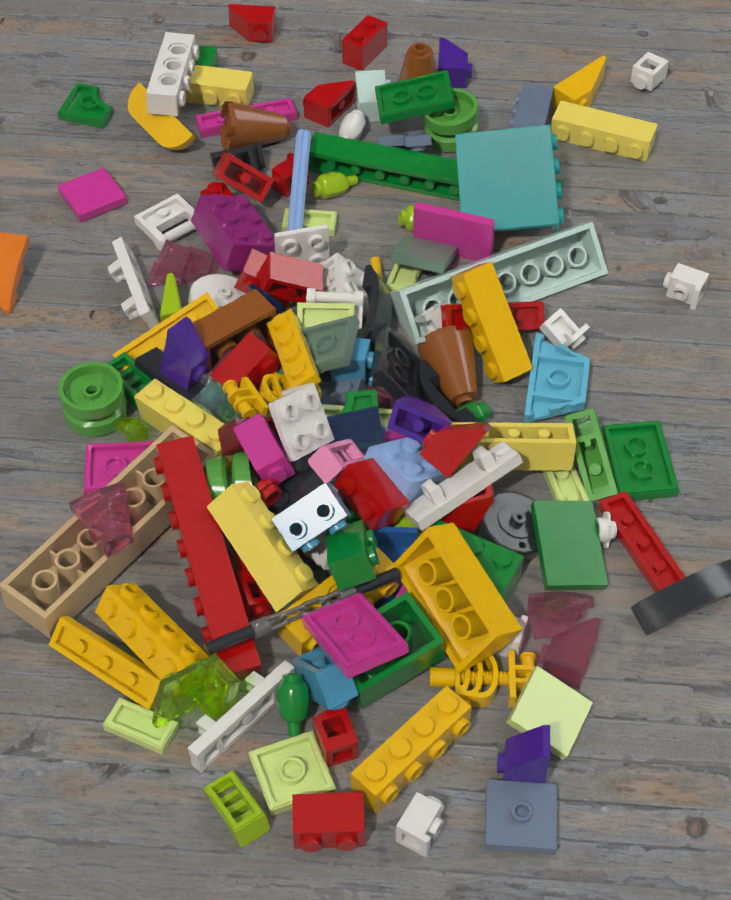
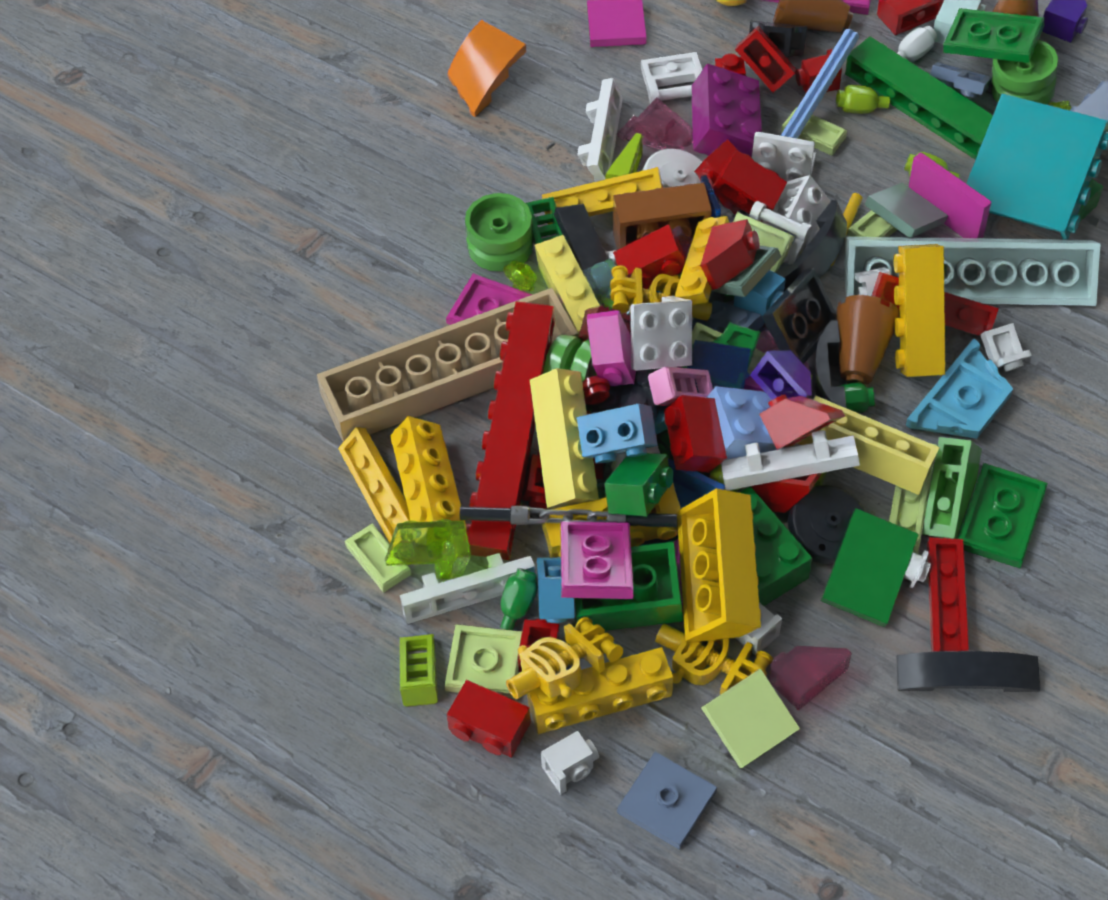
camera: 30 degrees right, 5 degrees up
clear pink slope [69,483,134,558] -> none
dark purple slope [160,316,209,390] -> none
dark purple slope [497,725,550,783] -> none
clear pink slope [528,591,594,640] -> none
none -> yellow torso [506,617,623,699]
none -> red slope [700,219,760,290]

